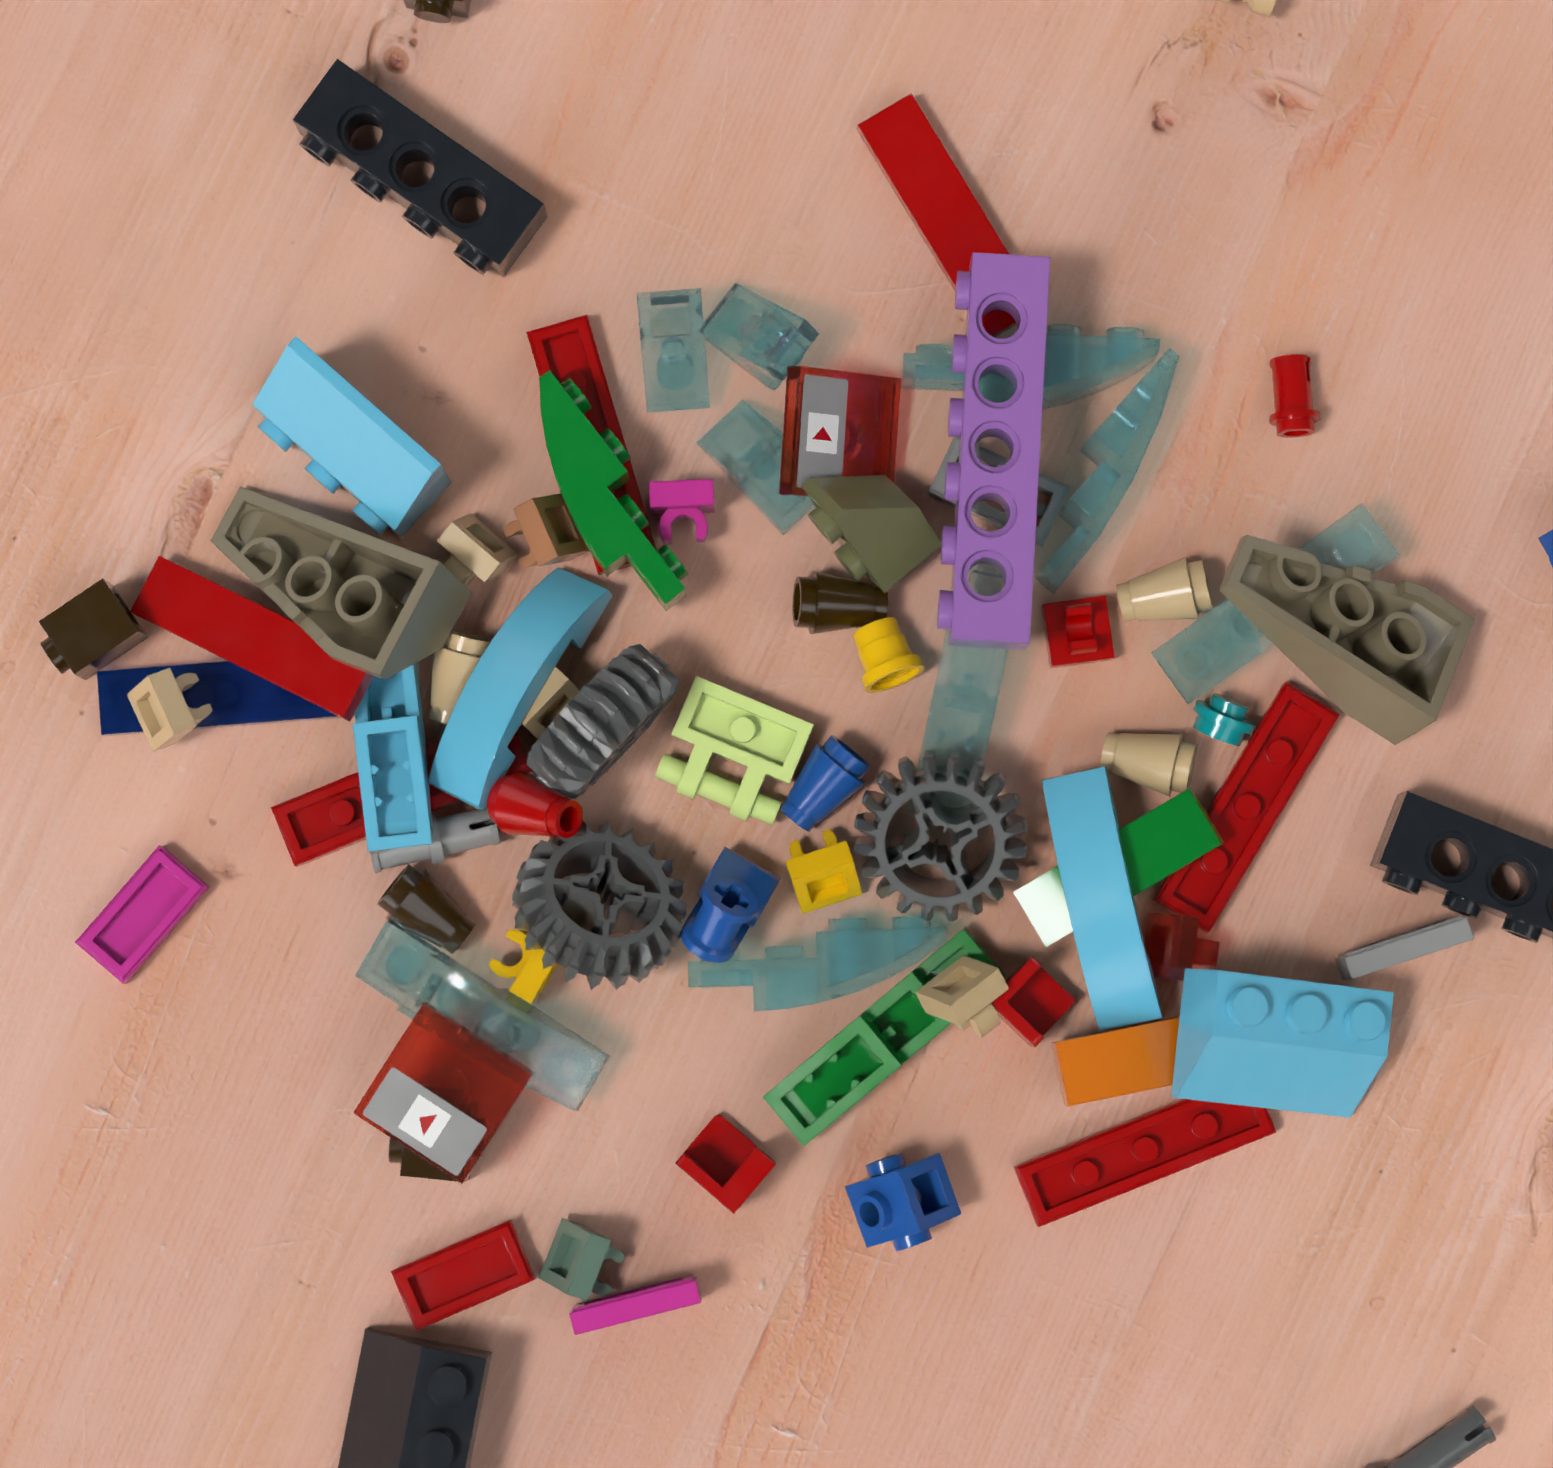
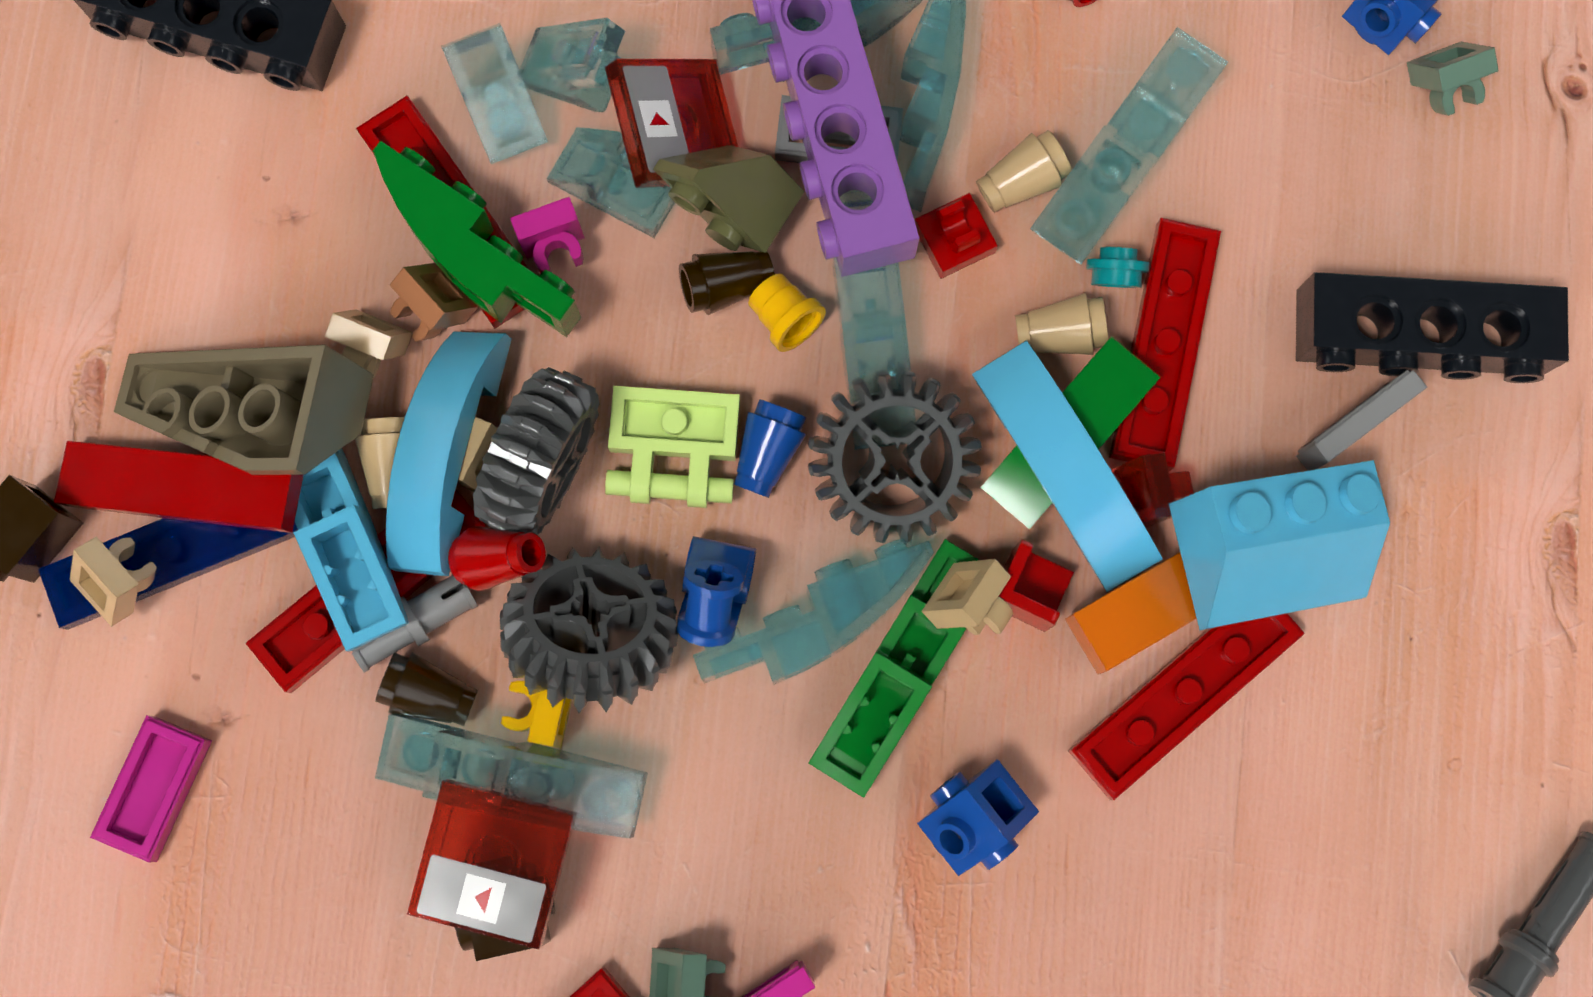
camera: 20 degrees left, 5 degrees down
medium azure slope [252,336,452,538] -> none
red panel [675,1115,776,1214] -> none
yellow tile [785,829,862,914] -> none
dark tan wedge [1219,534,1475,745] -> none

